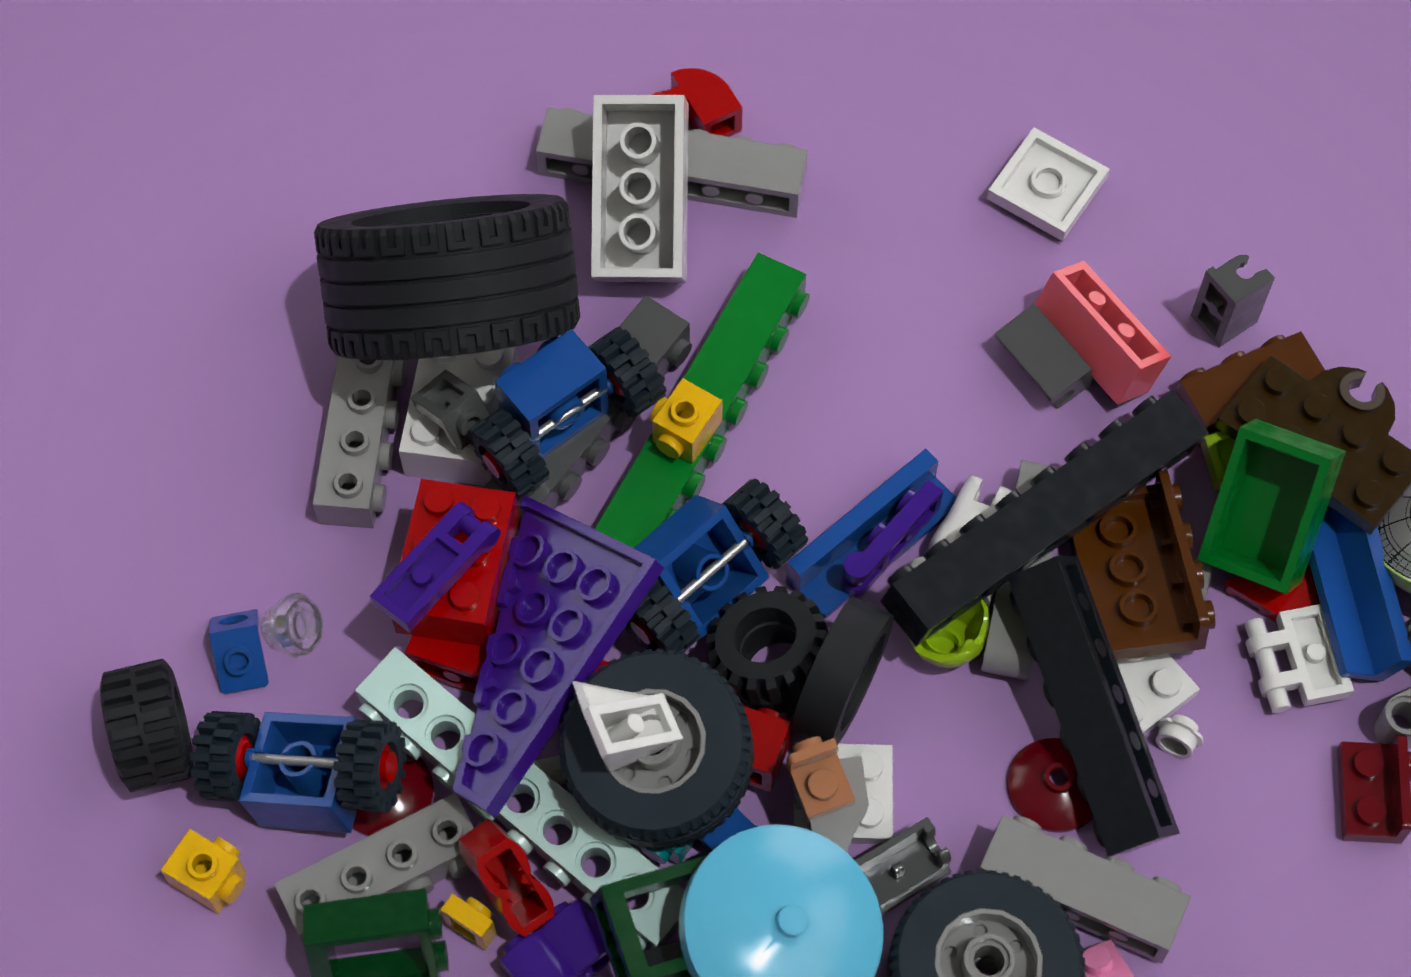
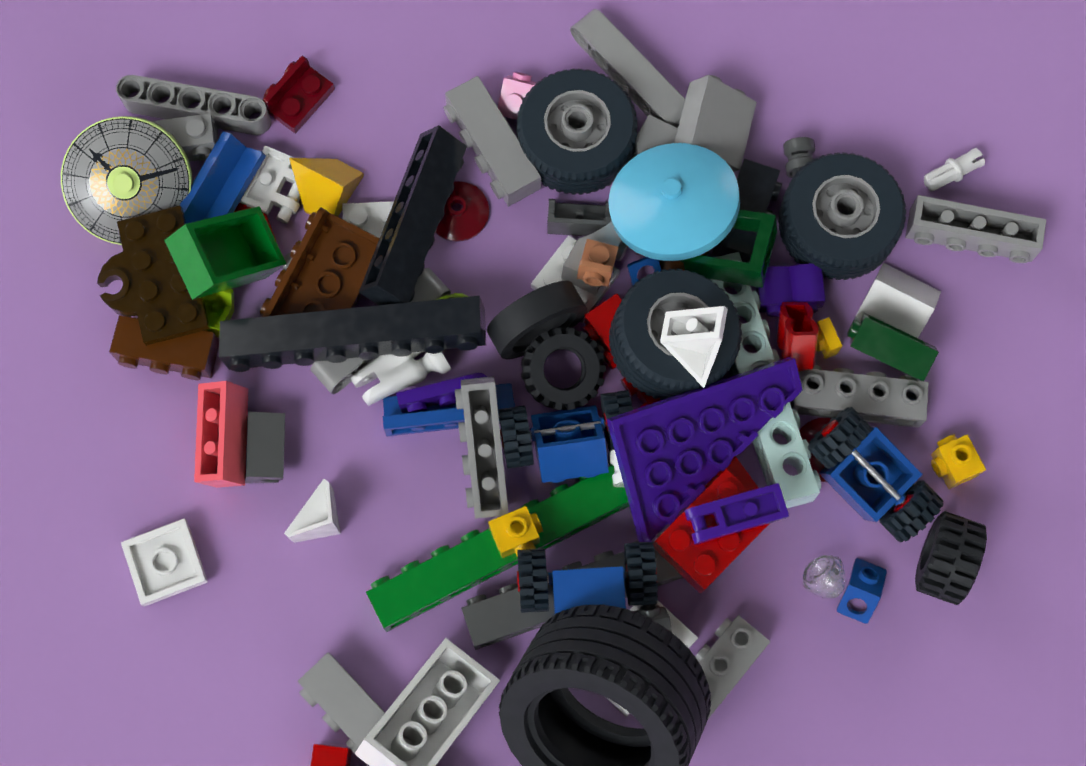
camera: 145 degrees left, 10 degrees up
white plate [1156,715,1203,759] -> none
dark grey hinge [1191,255,1275,348] -> none
none -> white slope [284,479,341,543]
none -> yellow slope [289,158,364,217]
none -> light grey brick [455,376,509,519]

